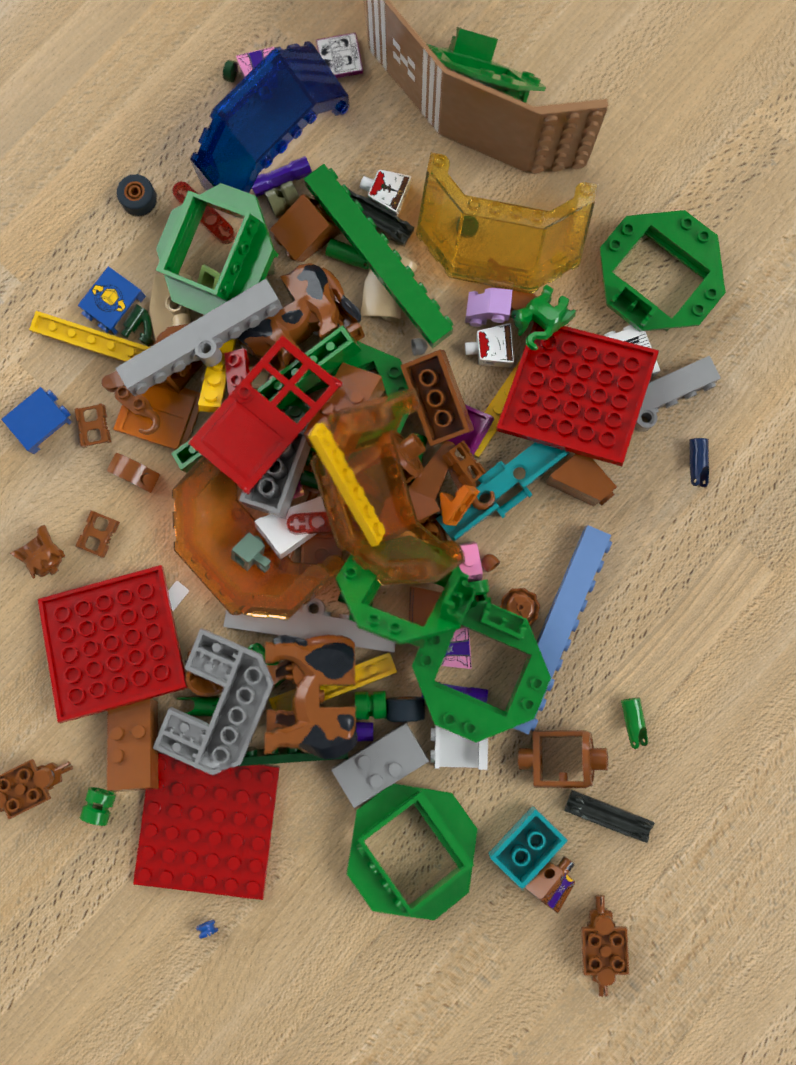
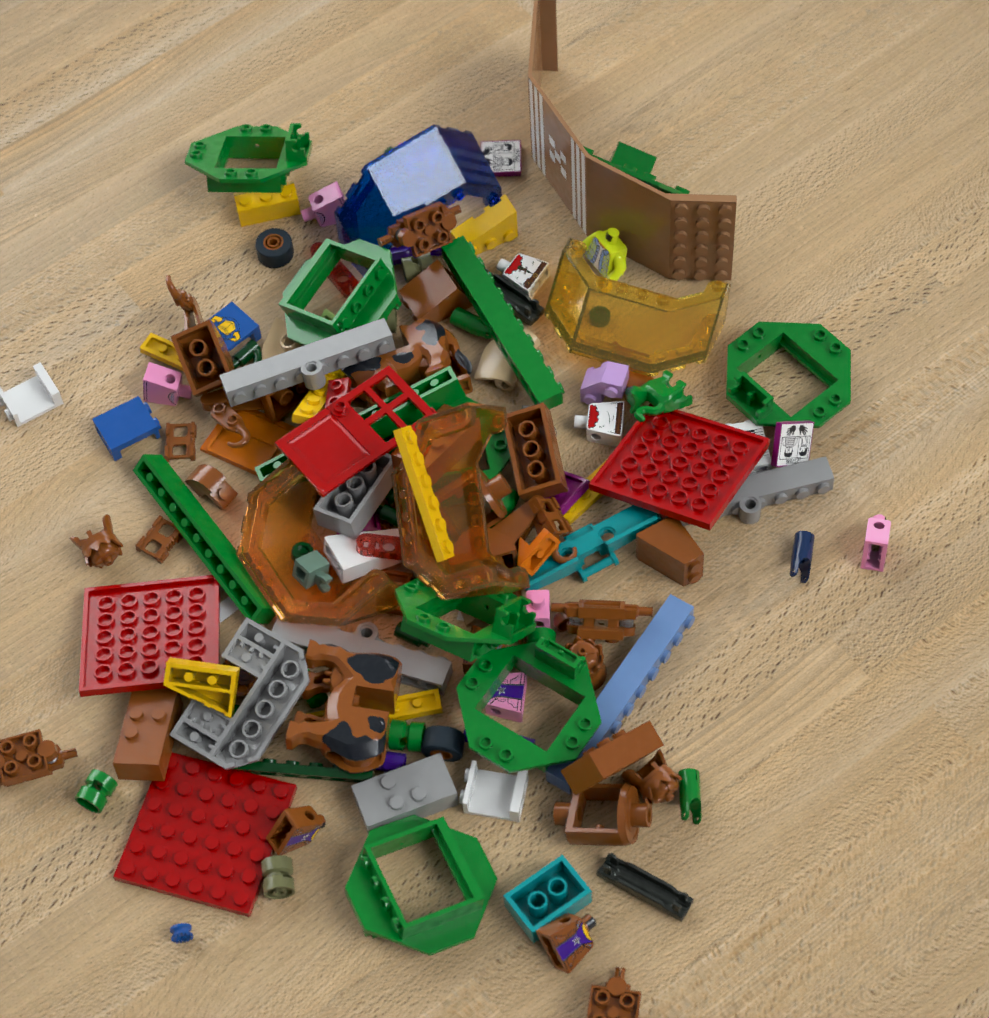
camera: 10 degrees right, 25 degrees down
none -> green brick [133,454,281,624]
none -> bright pink torso [143,362,193,406]
none -> yellow wedge [163,658,240,718]
none -> dark orange slope [165,275,235,397]
none -> green hinge [185,123,312,193]
none -> yellow slope [233,181,301,227]
none -> olive wheel [261,855,295,899]
none -> dark orange torso [266,805,326,855]
none -> dark green tile [291,542,314,562]
none -> bright pink torso [301,181,353,227]
none -> dark orange piece [377,202,462,258]
none -> yellow wedge [451,194,518,256]
none -> dark orange piece [551,599,653,643]
none -> dark orange brick [561,720,664,796]
none -> neon yellow torso [566,228,627,295]
none -> dark orange hat [621,749,682,806]
none -> tile [771,420,814,467]
none -> bright pink torso [860,515,891,572]

